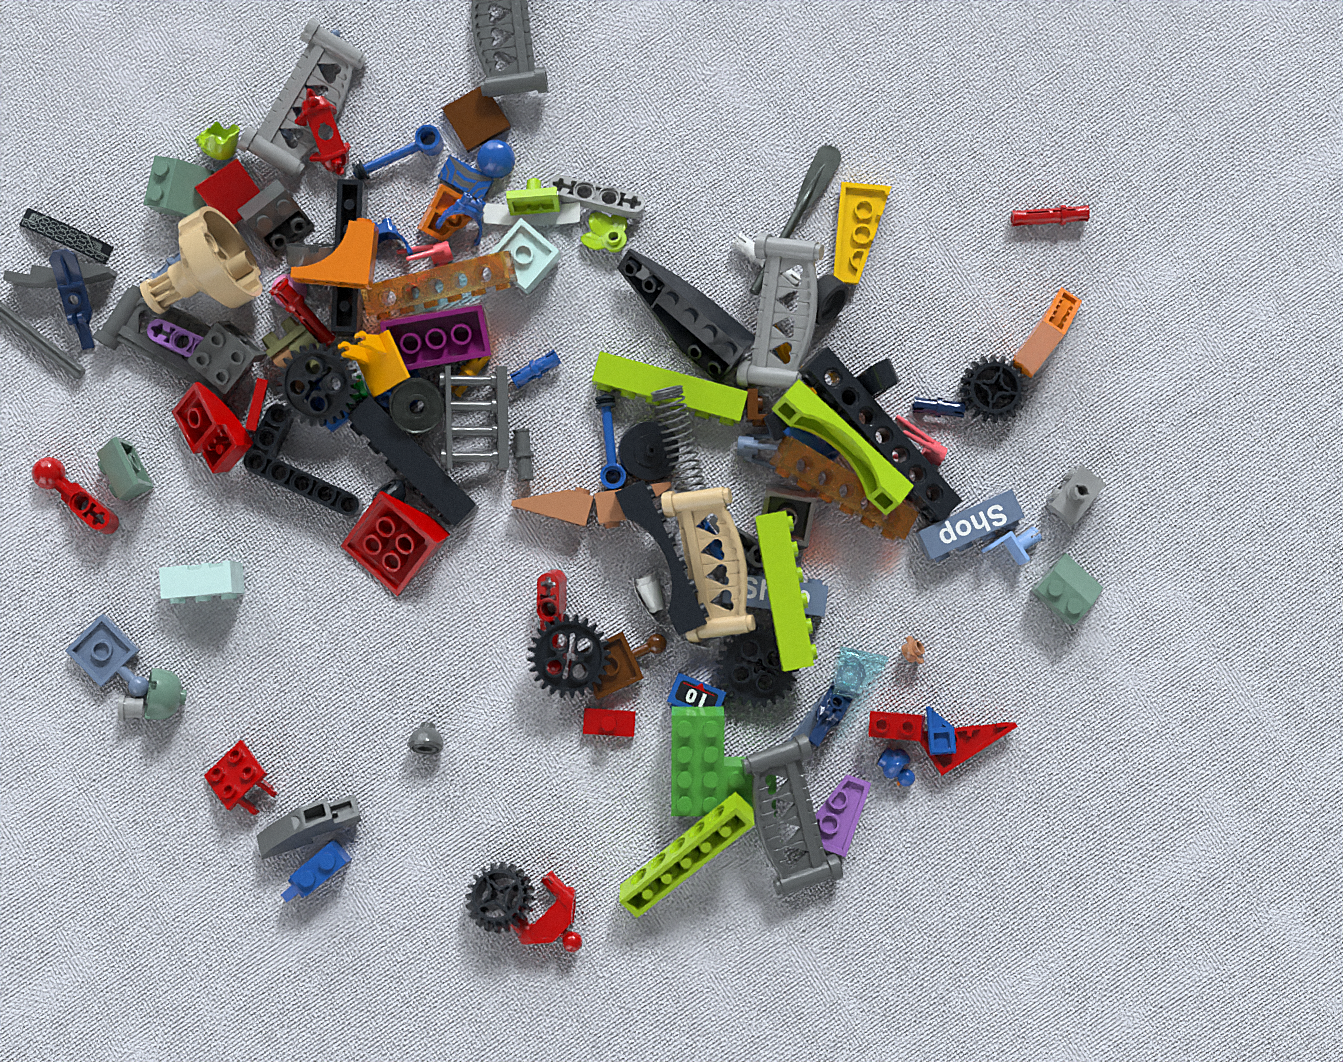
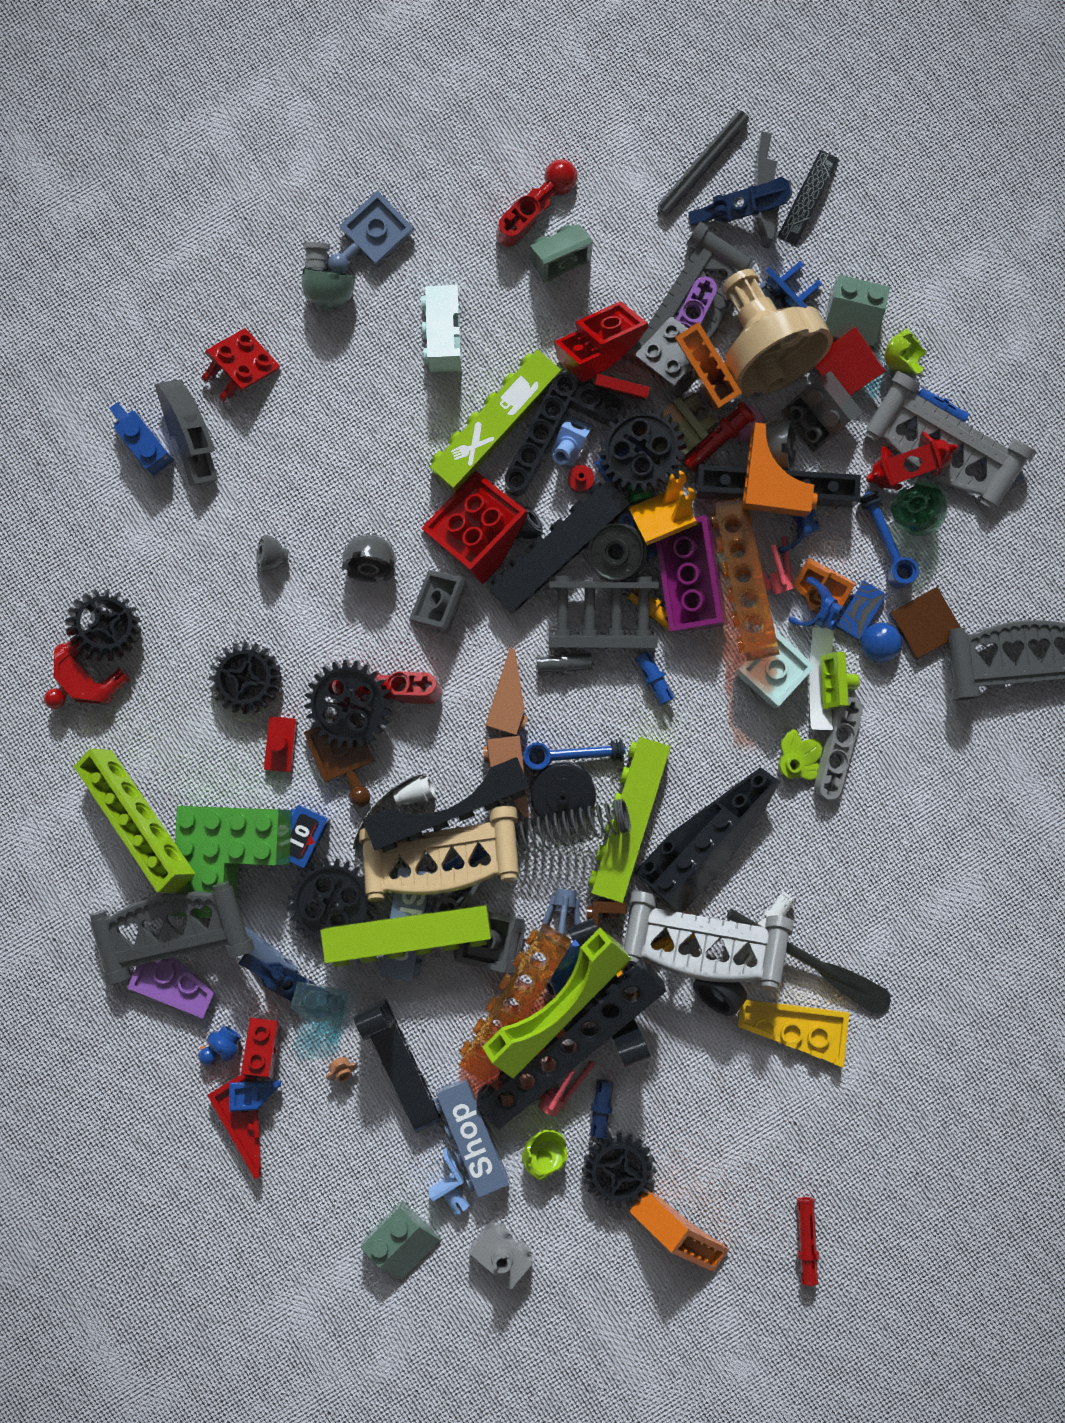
camera: 90 degrees right, 0 degrees up
none -> black gear [209,642,283,715]
none -> dark grey cylinder [341,533,396,583]
none -> black beam [354,998,442,1133]
none -> dark grey slope [409,570,467,634]
none -> lime brick [430,349,561,493]
none -> lime hair [521,1130,568,1181]
none -> light blue bracket [550,415,593,467]
none -> red tile [567,465,594,493]
none -> orange arch [675,322,742,410]
none -> blue plate [765,260,822,308]
none -> clear green cylinder [891,481,948,537]
none -> blue pin [917,387,969,423]

